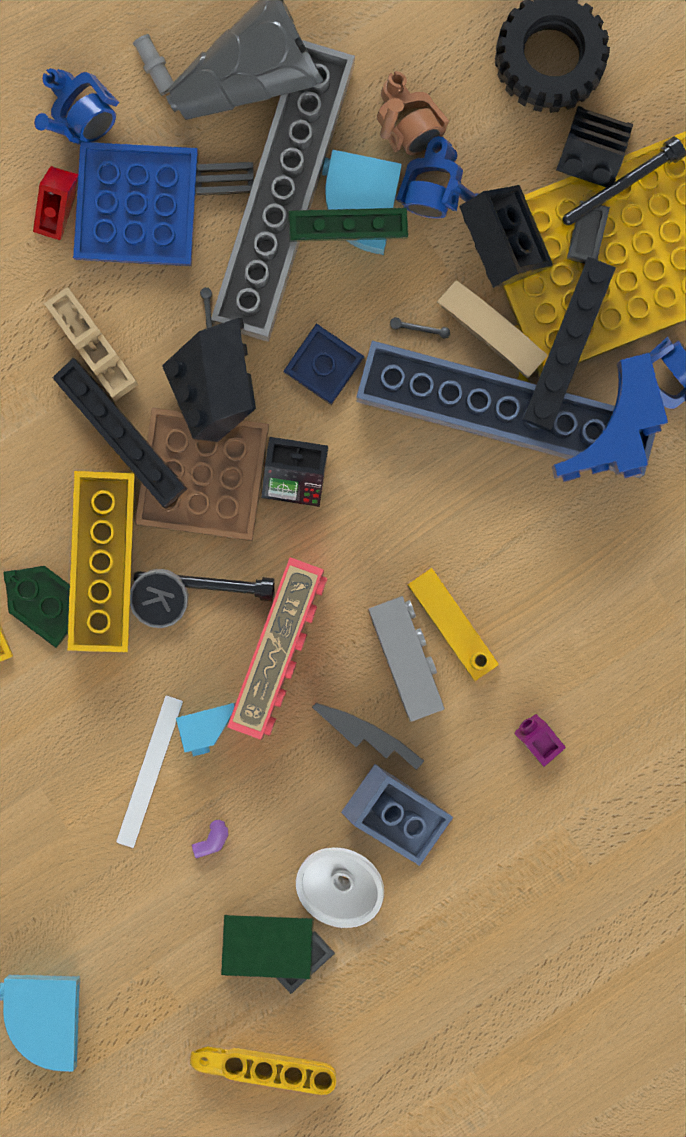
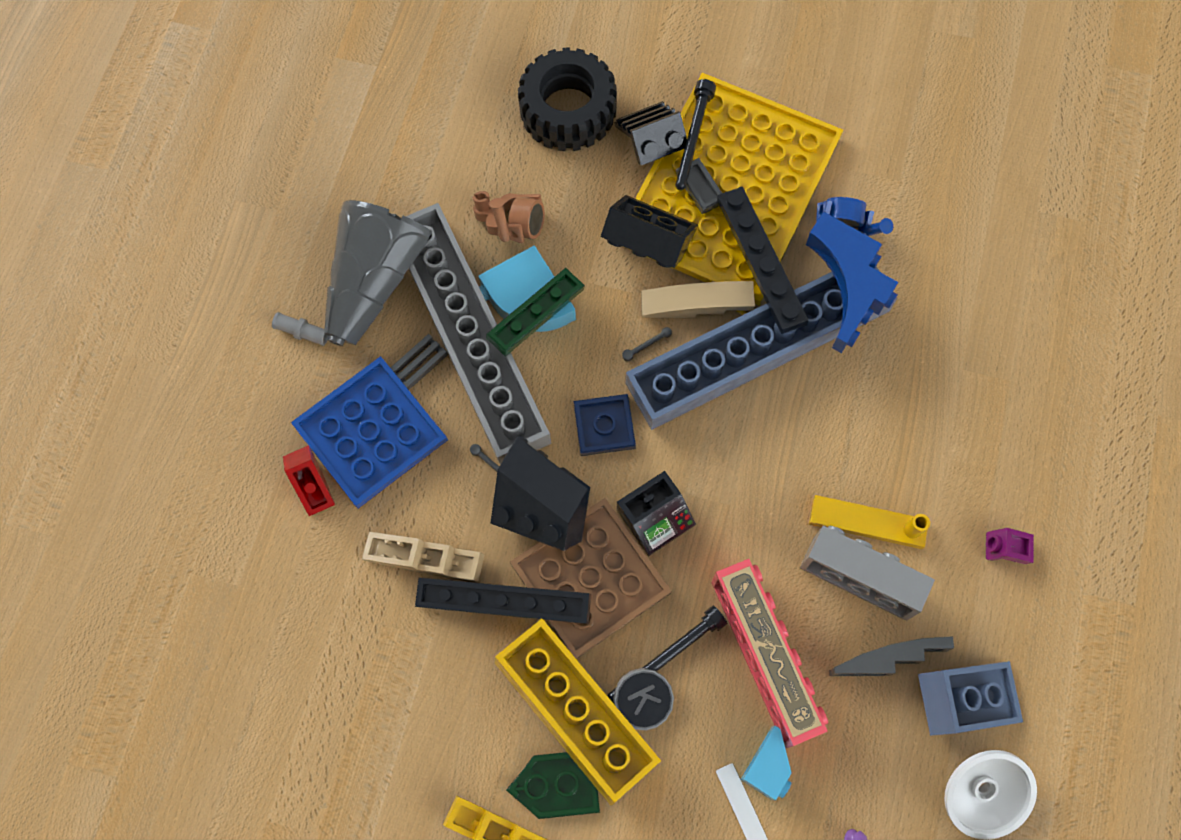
camera: 40 degrees left, 15 degrees down
blue piece [34,68,120,144] -> none
blue piece [396,136,478,218] -> none

